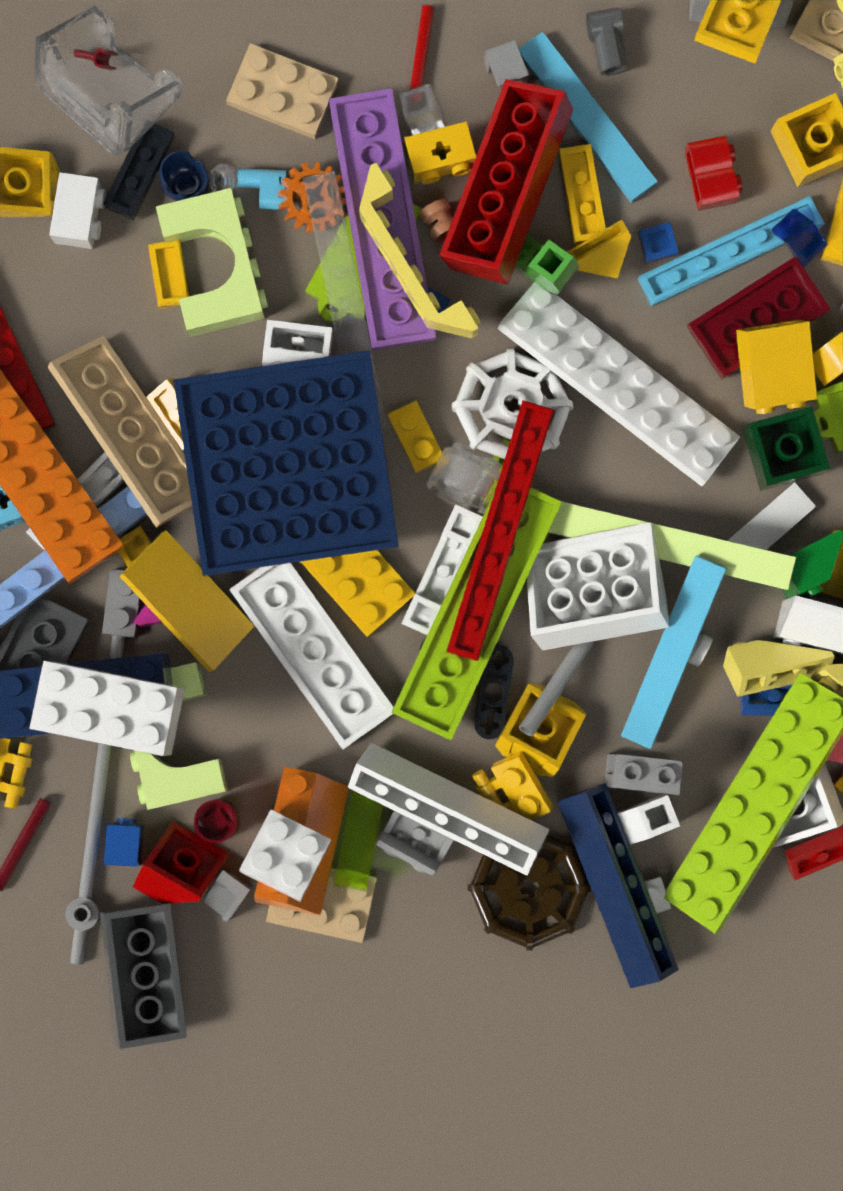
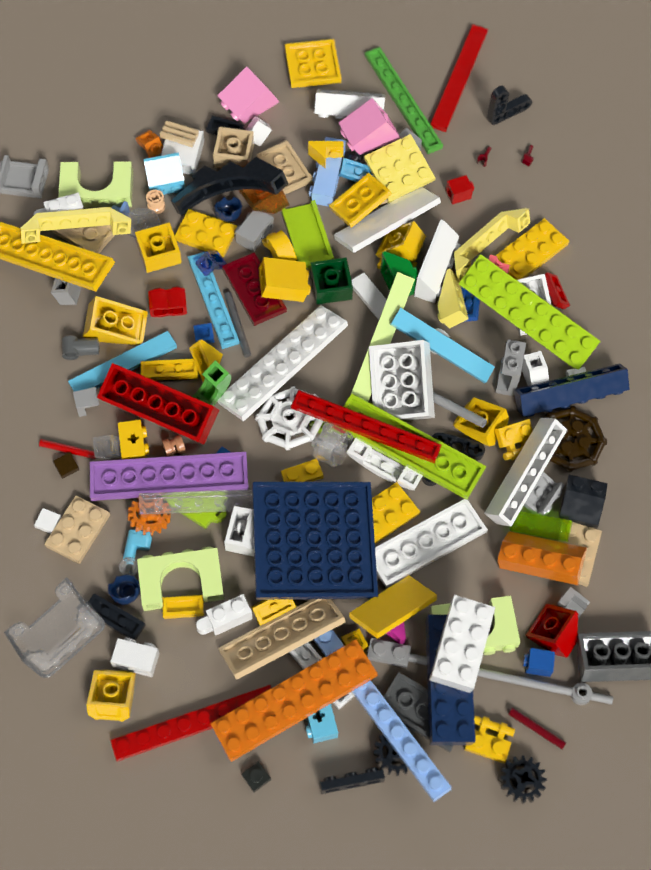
camera: 80 degrees left, 20 degrees down
dark red hand [74,48,118,71] -> none
dark red wheel [194,799,240,843] -> none
white plate [239,810,331,902] -> none
light yellow slope [359,162,480,338] -> none
none -> white tile [34,508,61,534]
none -> dark brown tile [53,452,79,479]
none -> yellow slope [83,296,148,346]
none -> white brick [196,594,252,636]
none -> flat silver bar [224,292,251,357]
none -> black slope [559,474,608,528]

